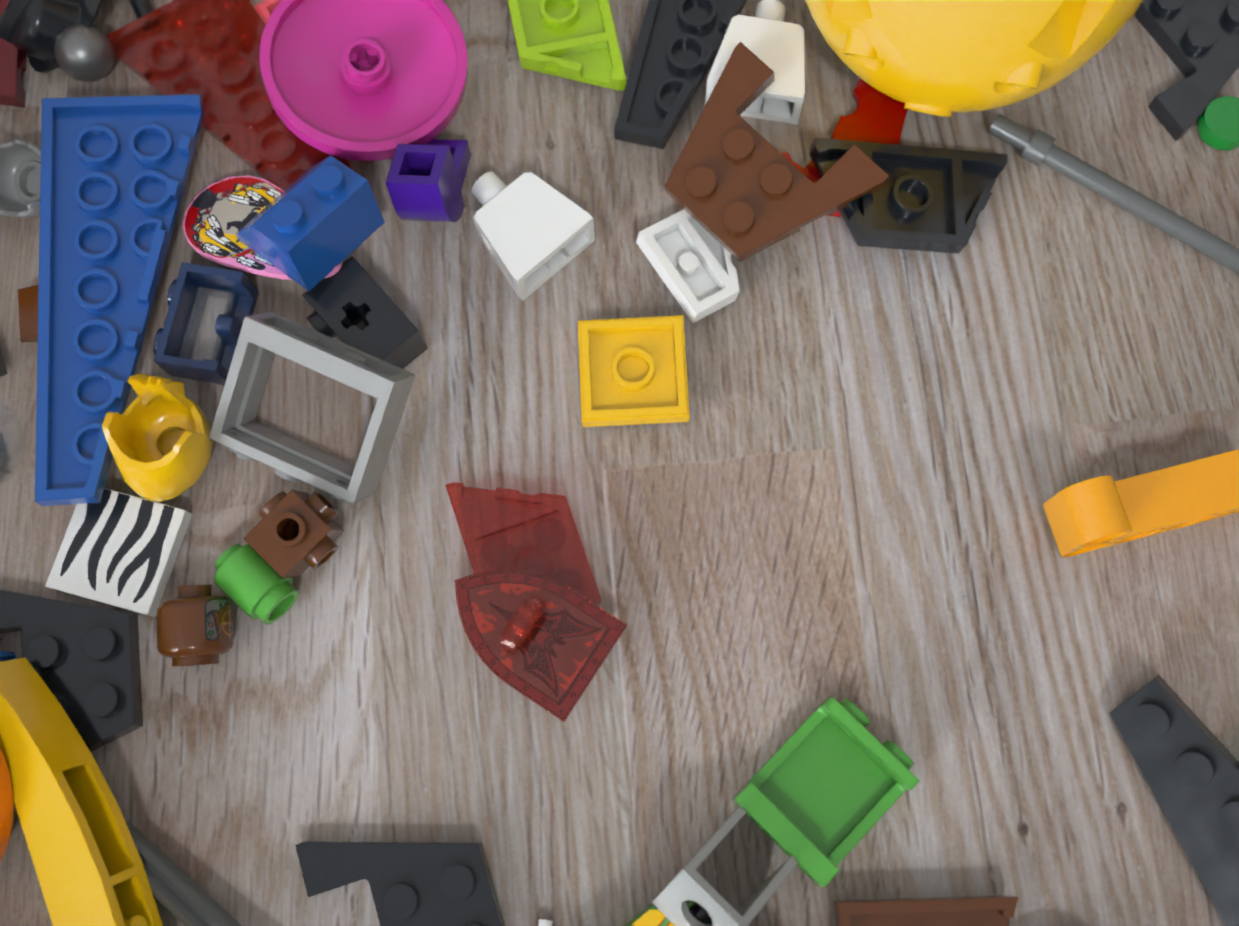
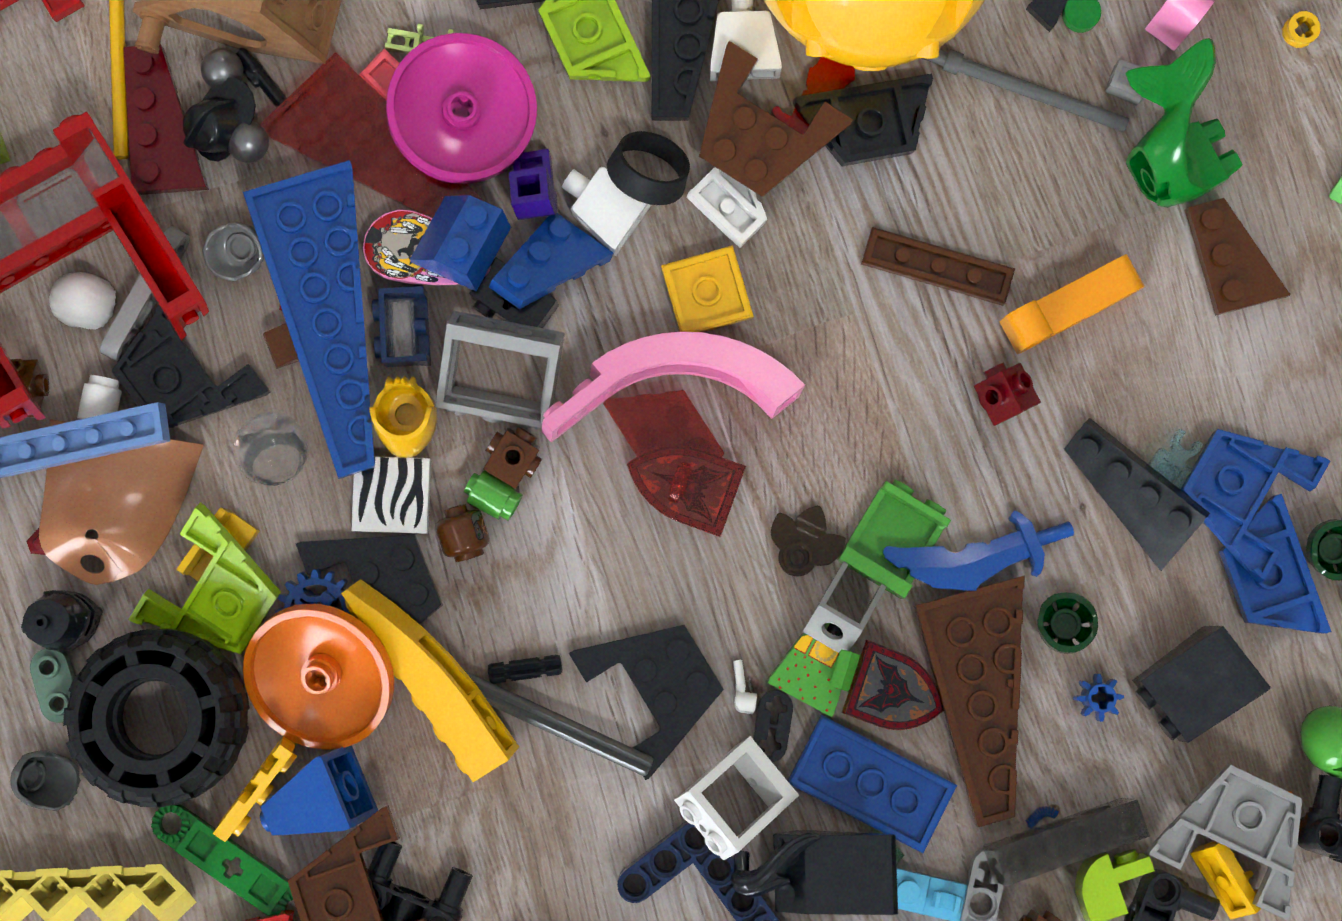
camera: 20 degrees left, 10 degrees up
none -> black axle [488,655,563,684]
none -> blue wing [489,213,614,309]
none -> bright pink arch [541,332,805,443]
none -> black tyre [607,131,690,205]
none -> dark brown plate [771,505,846,577]
none -> reddish brown tile [861,227,1015,306]
none -> blue sword [883,511,1074,591]
none -> dark red brick [974,362,1041,426]

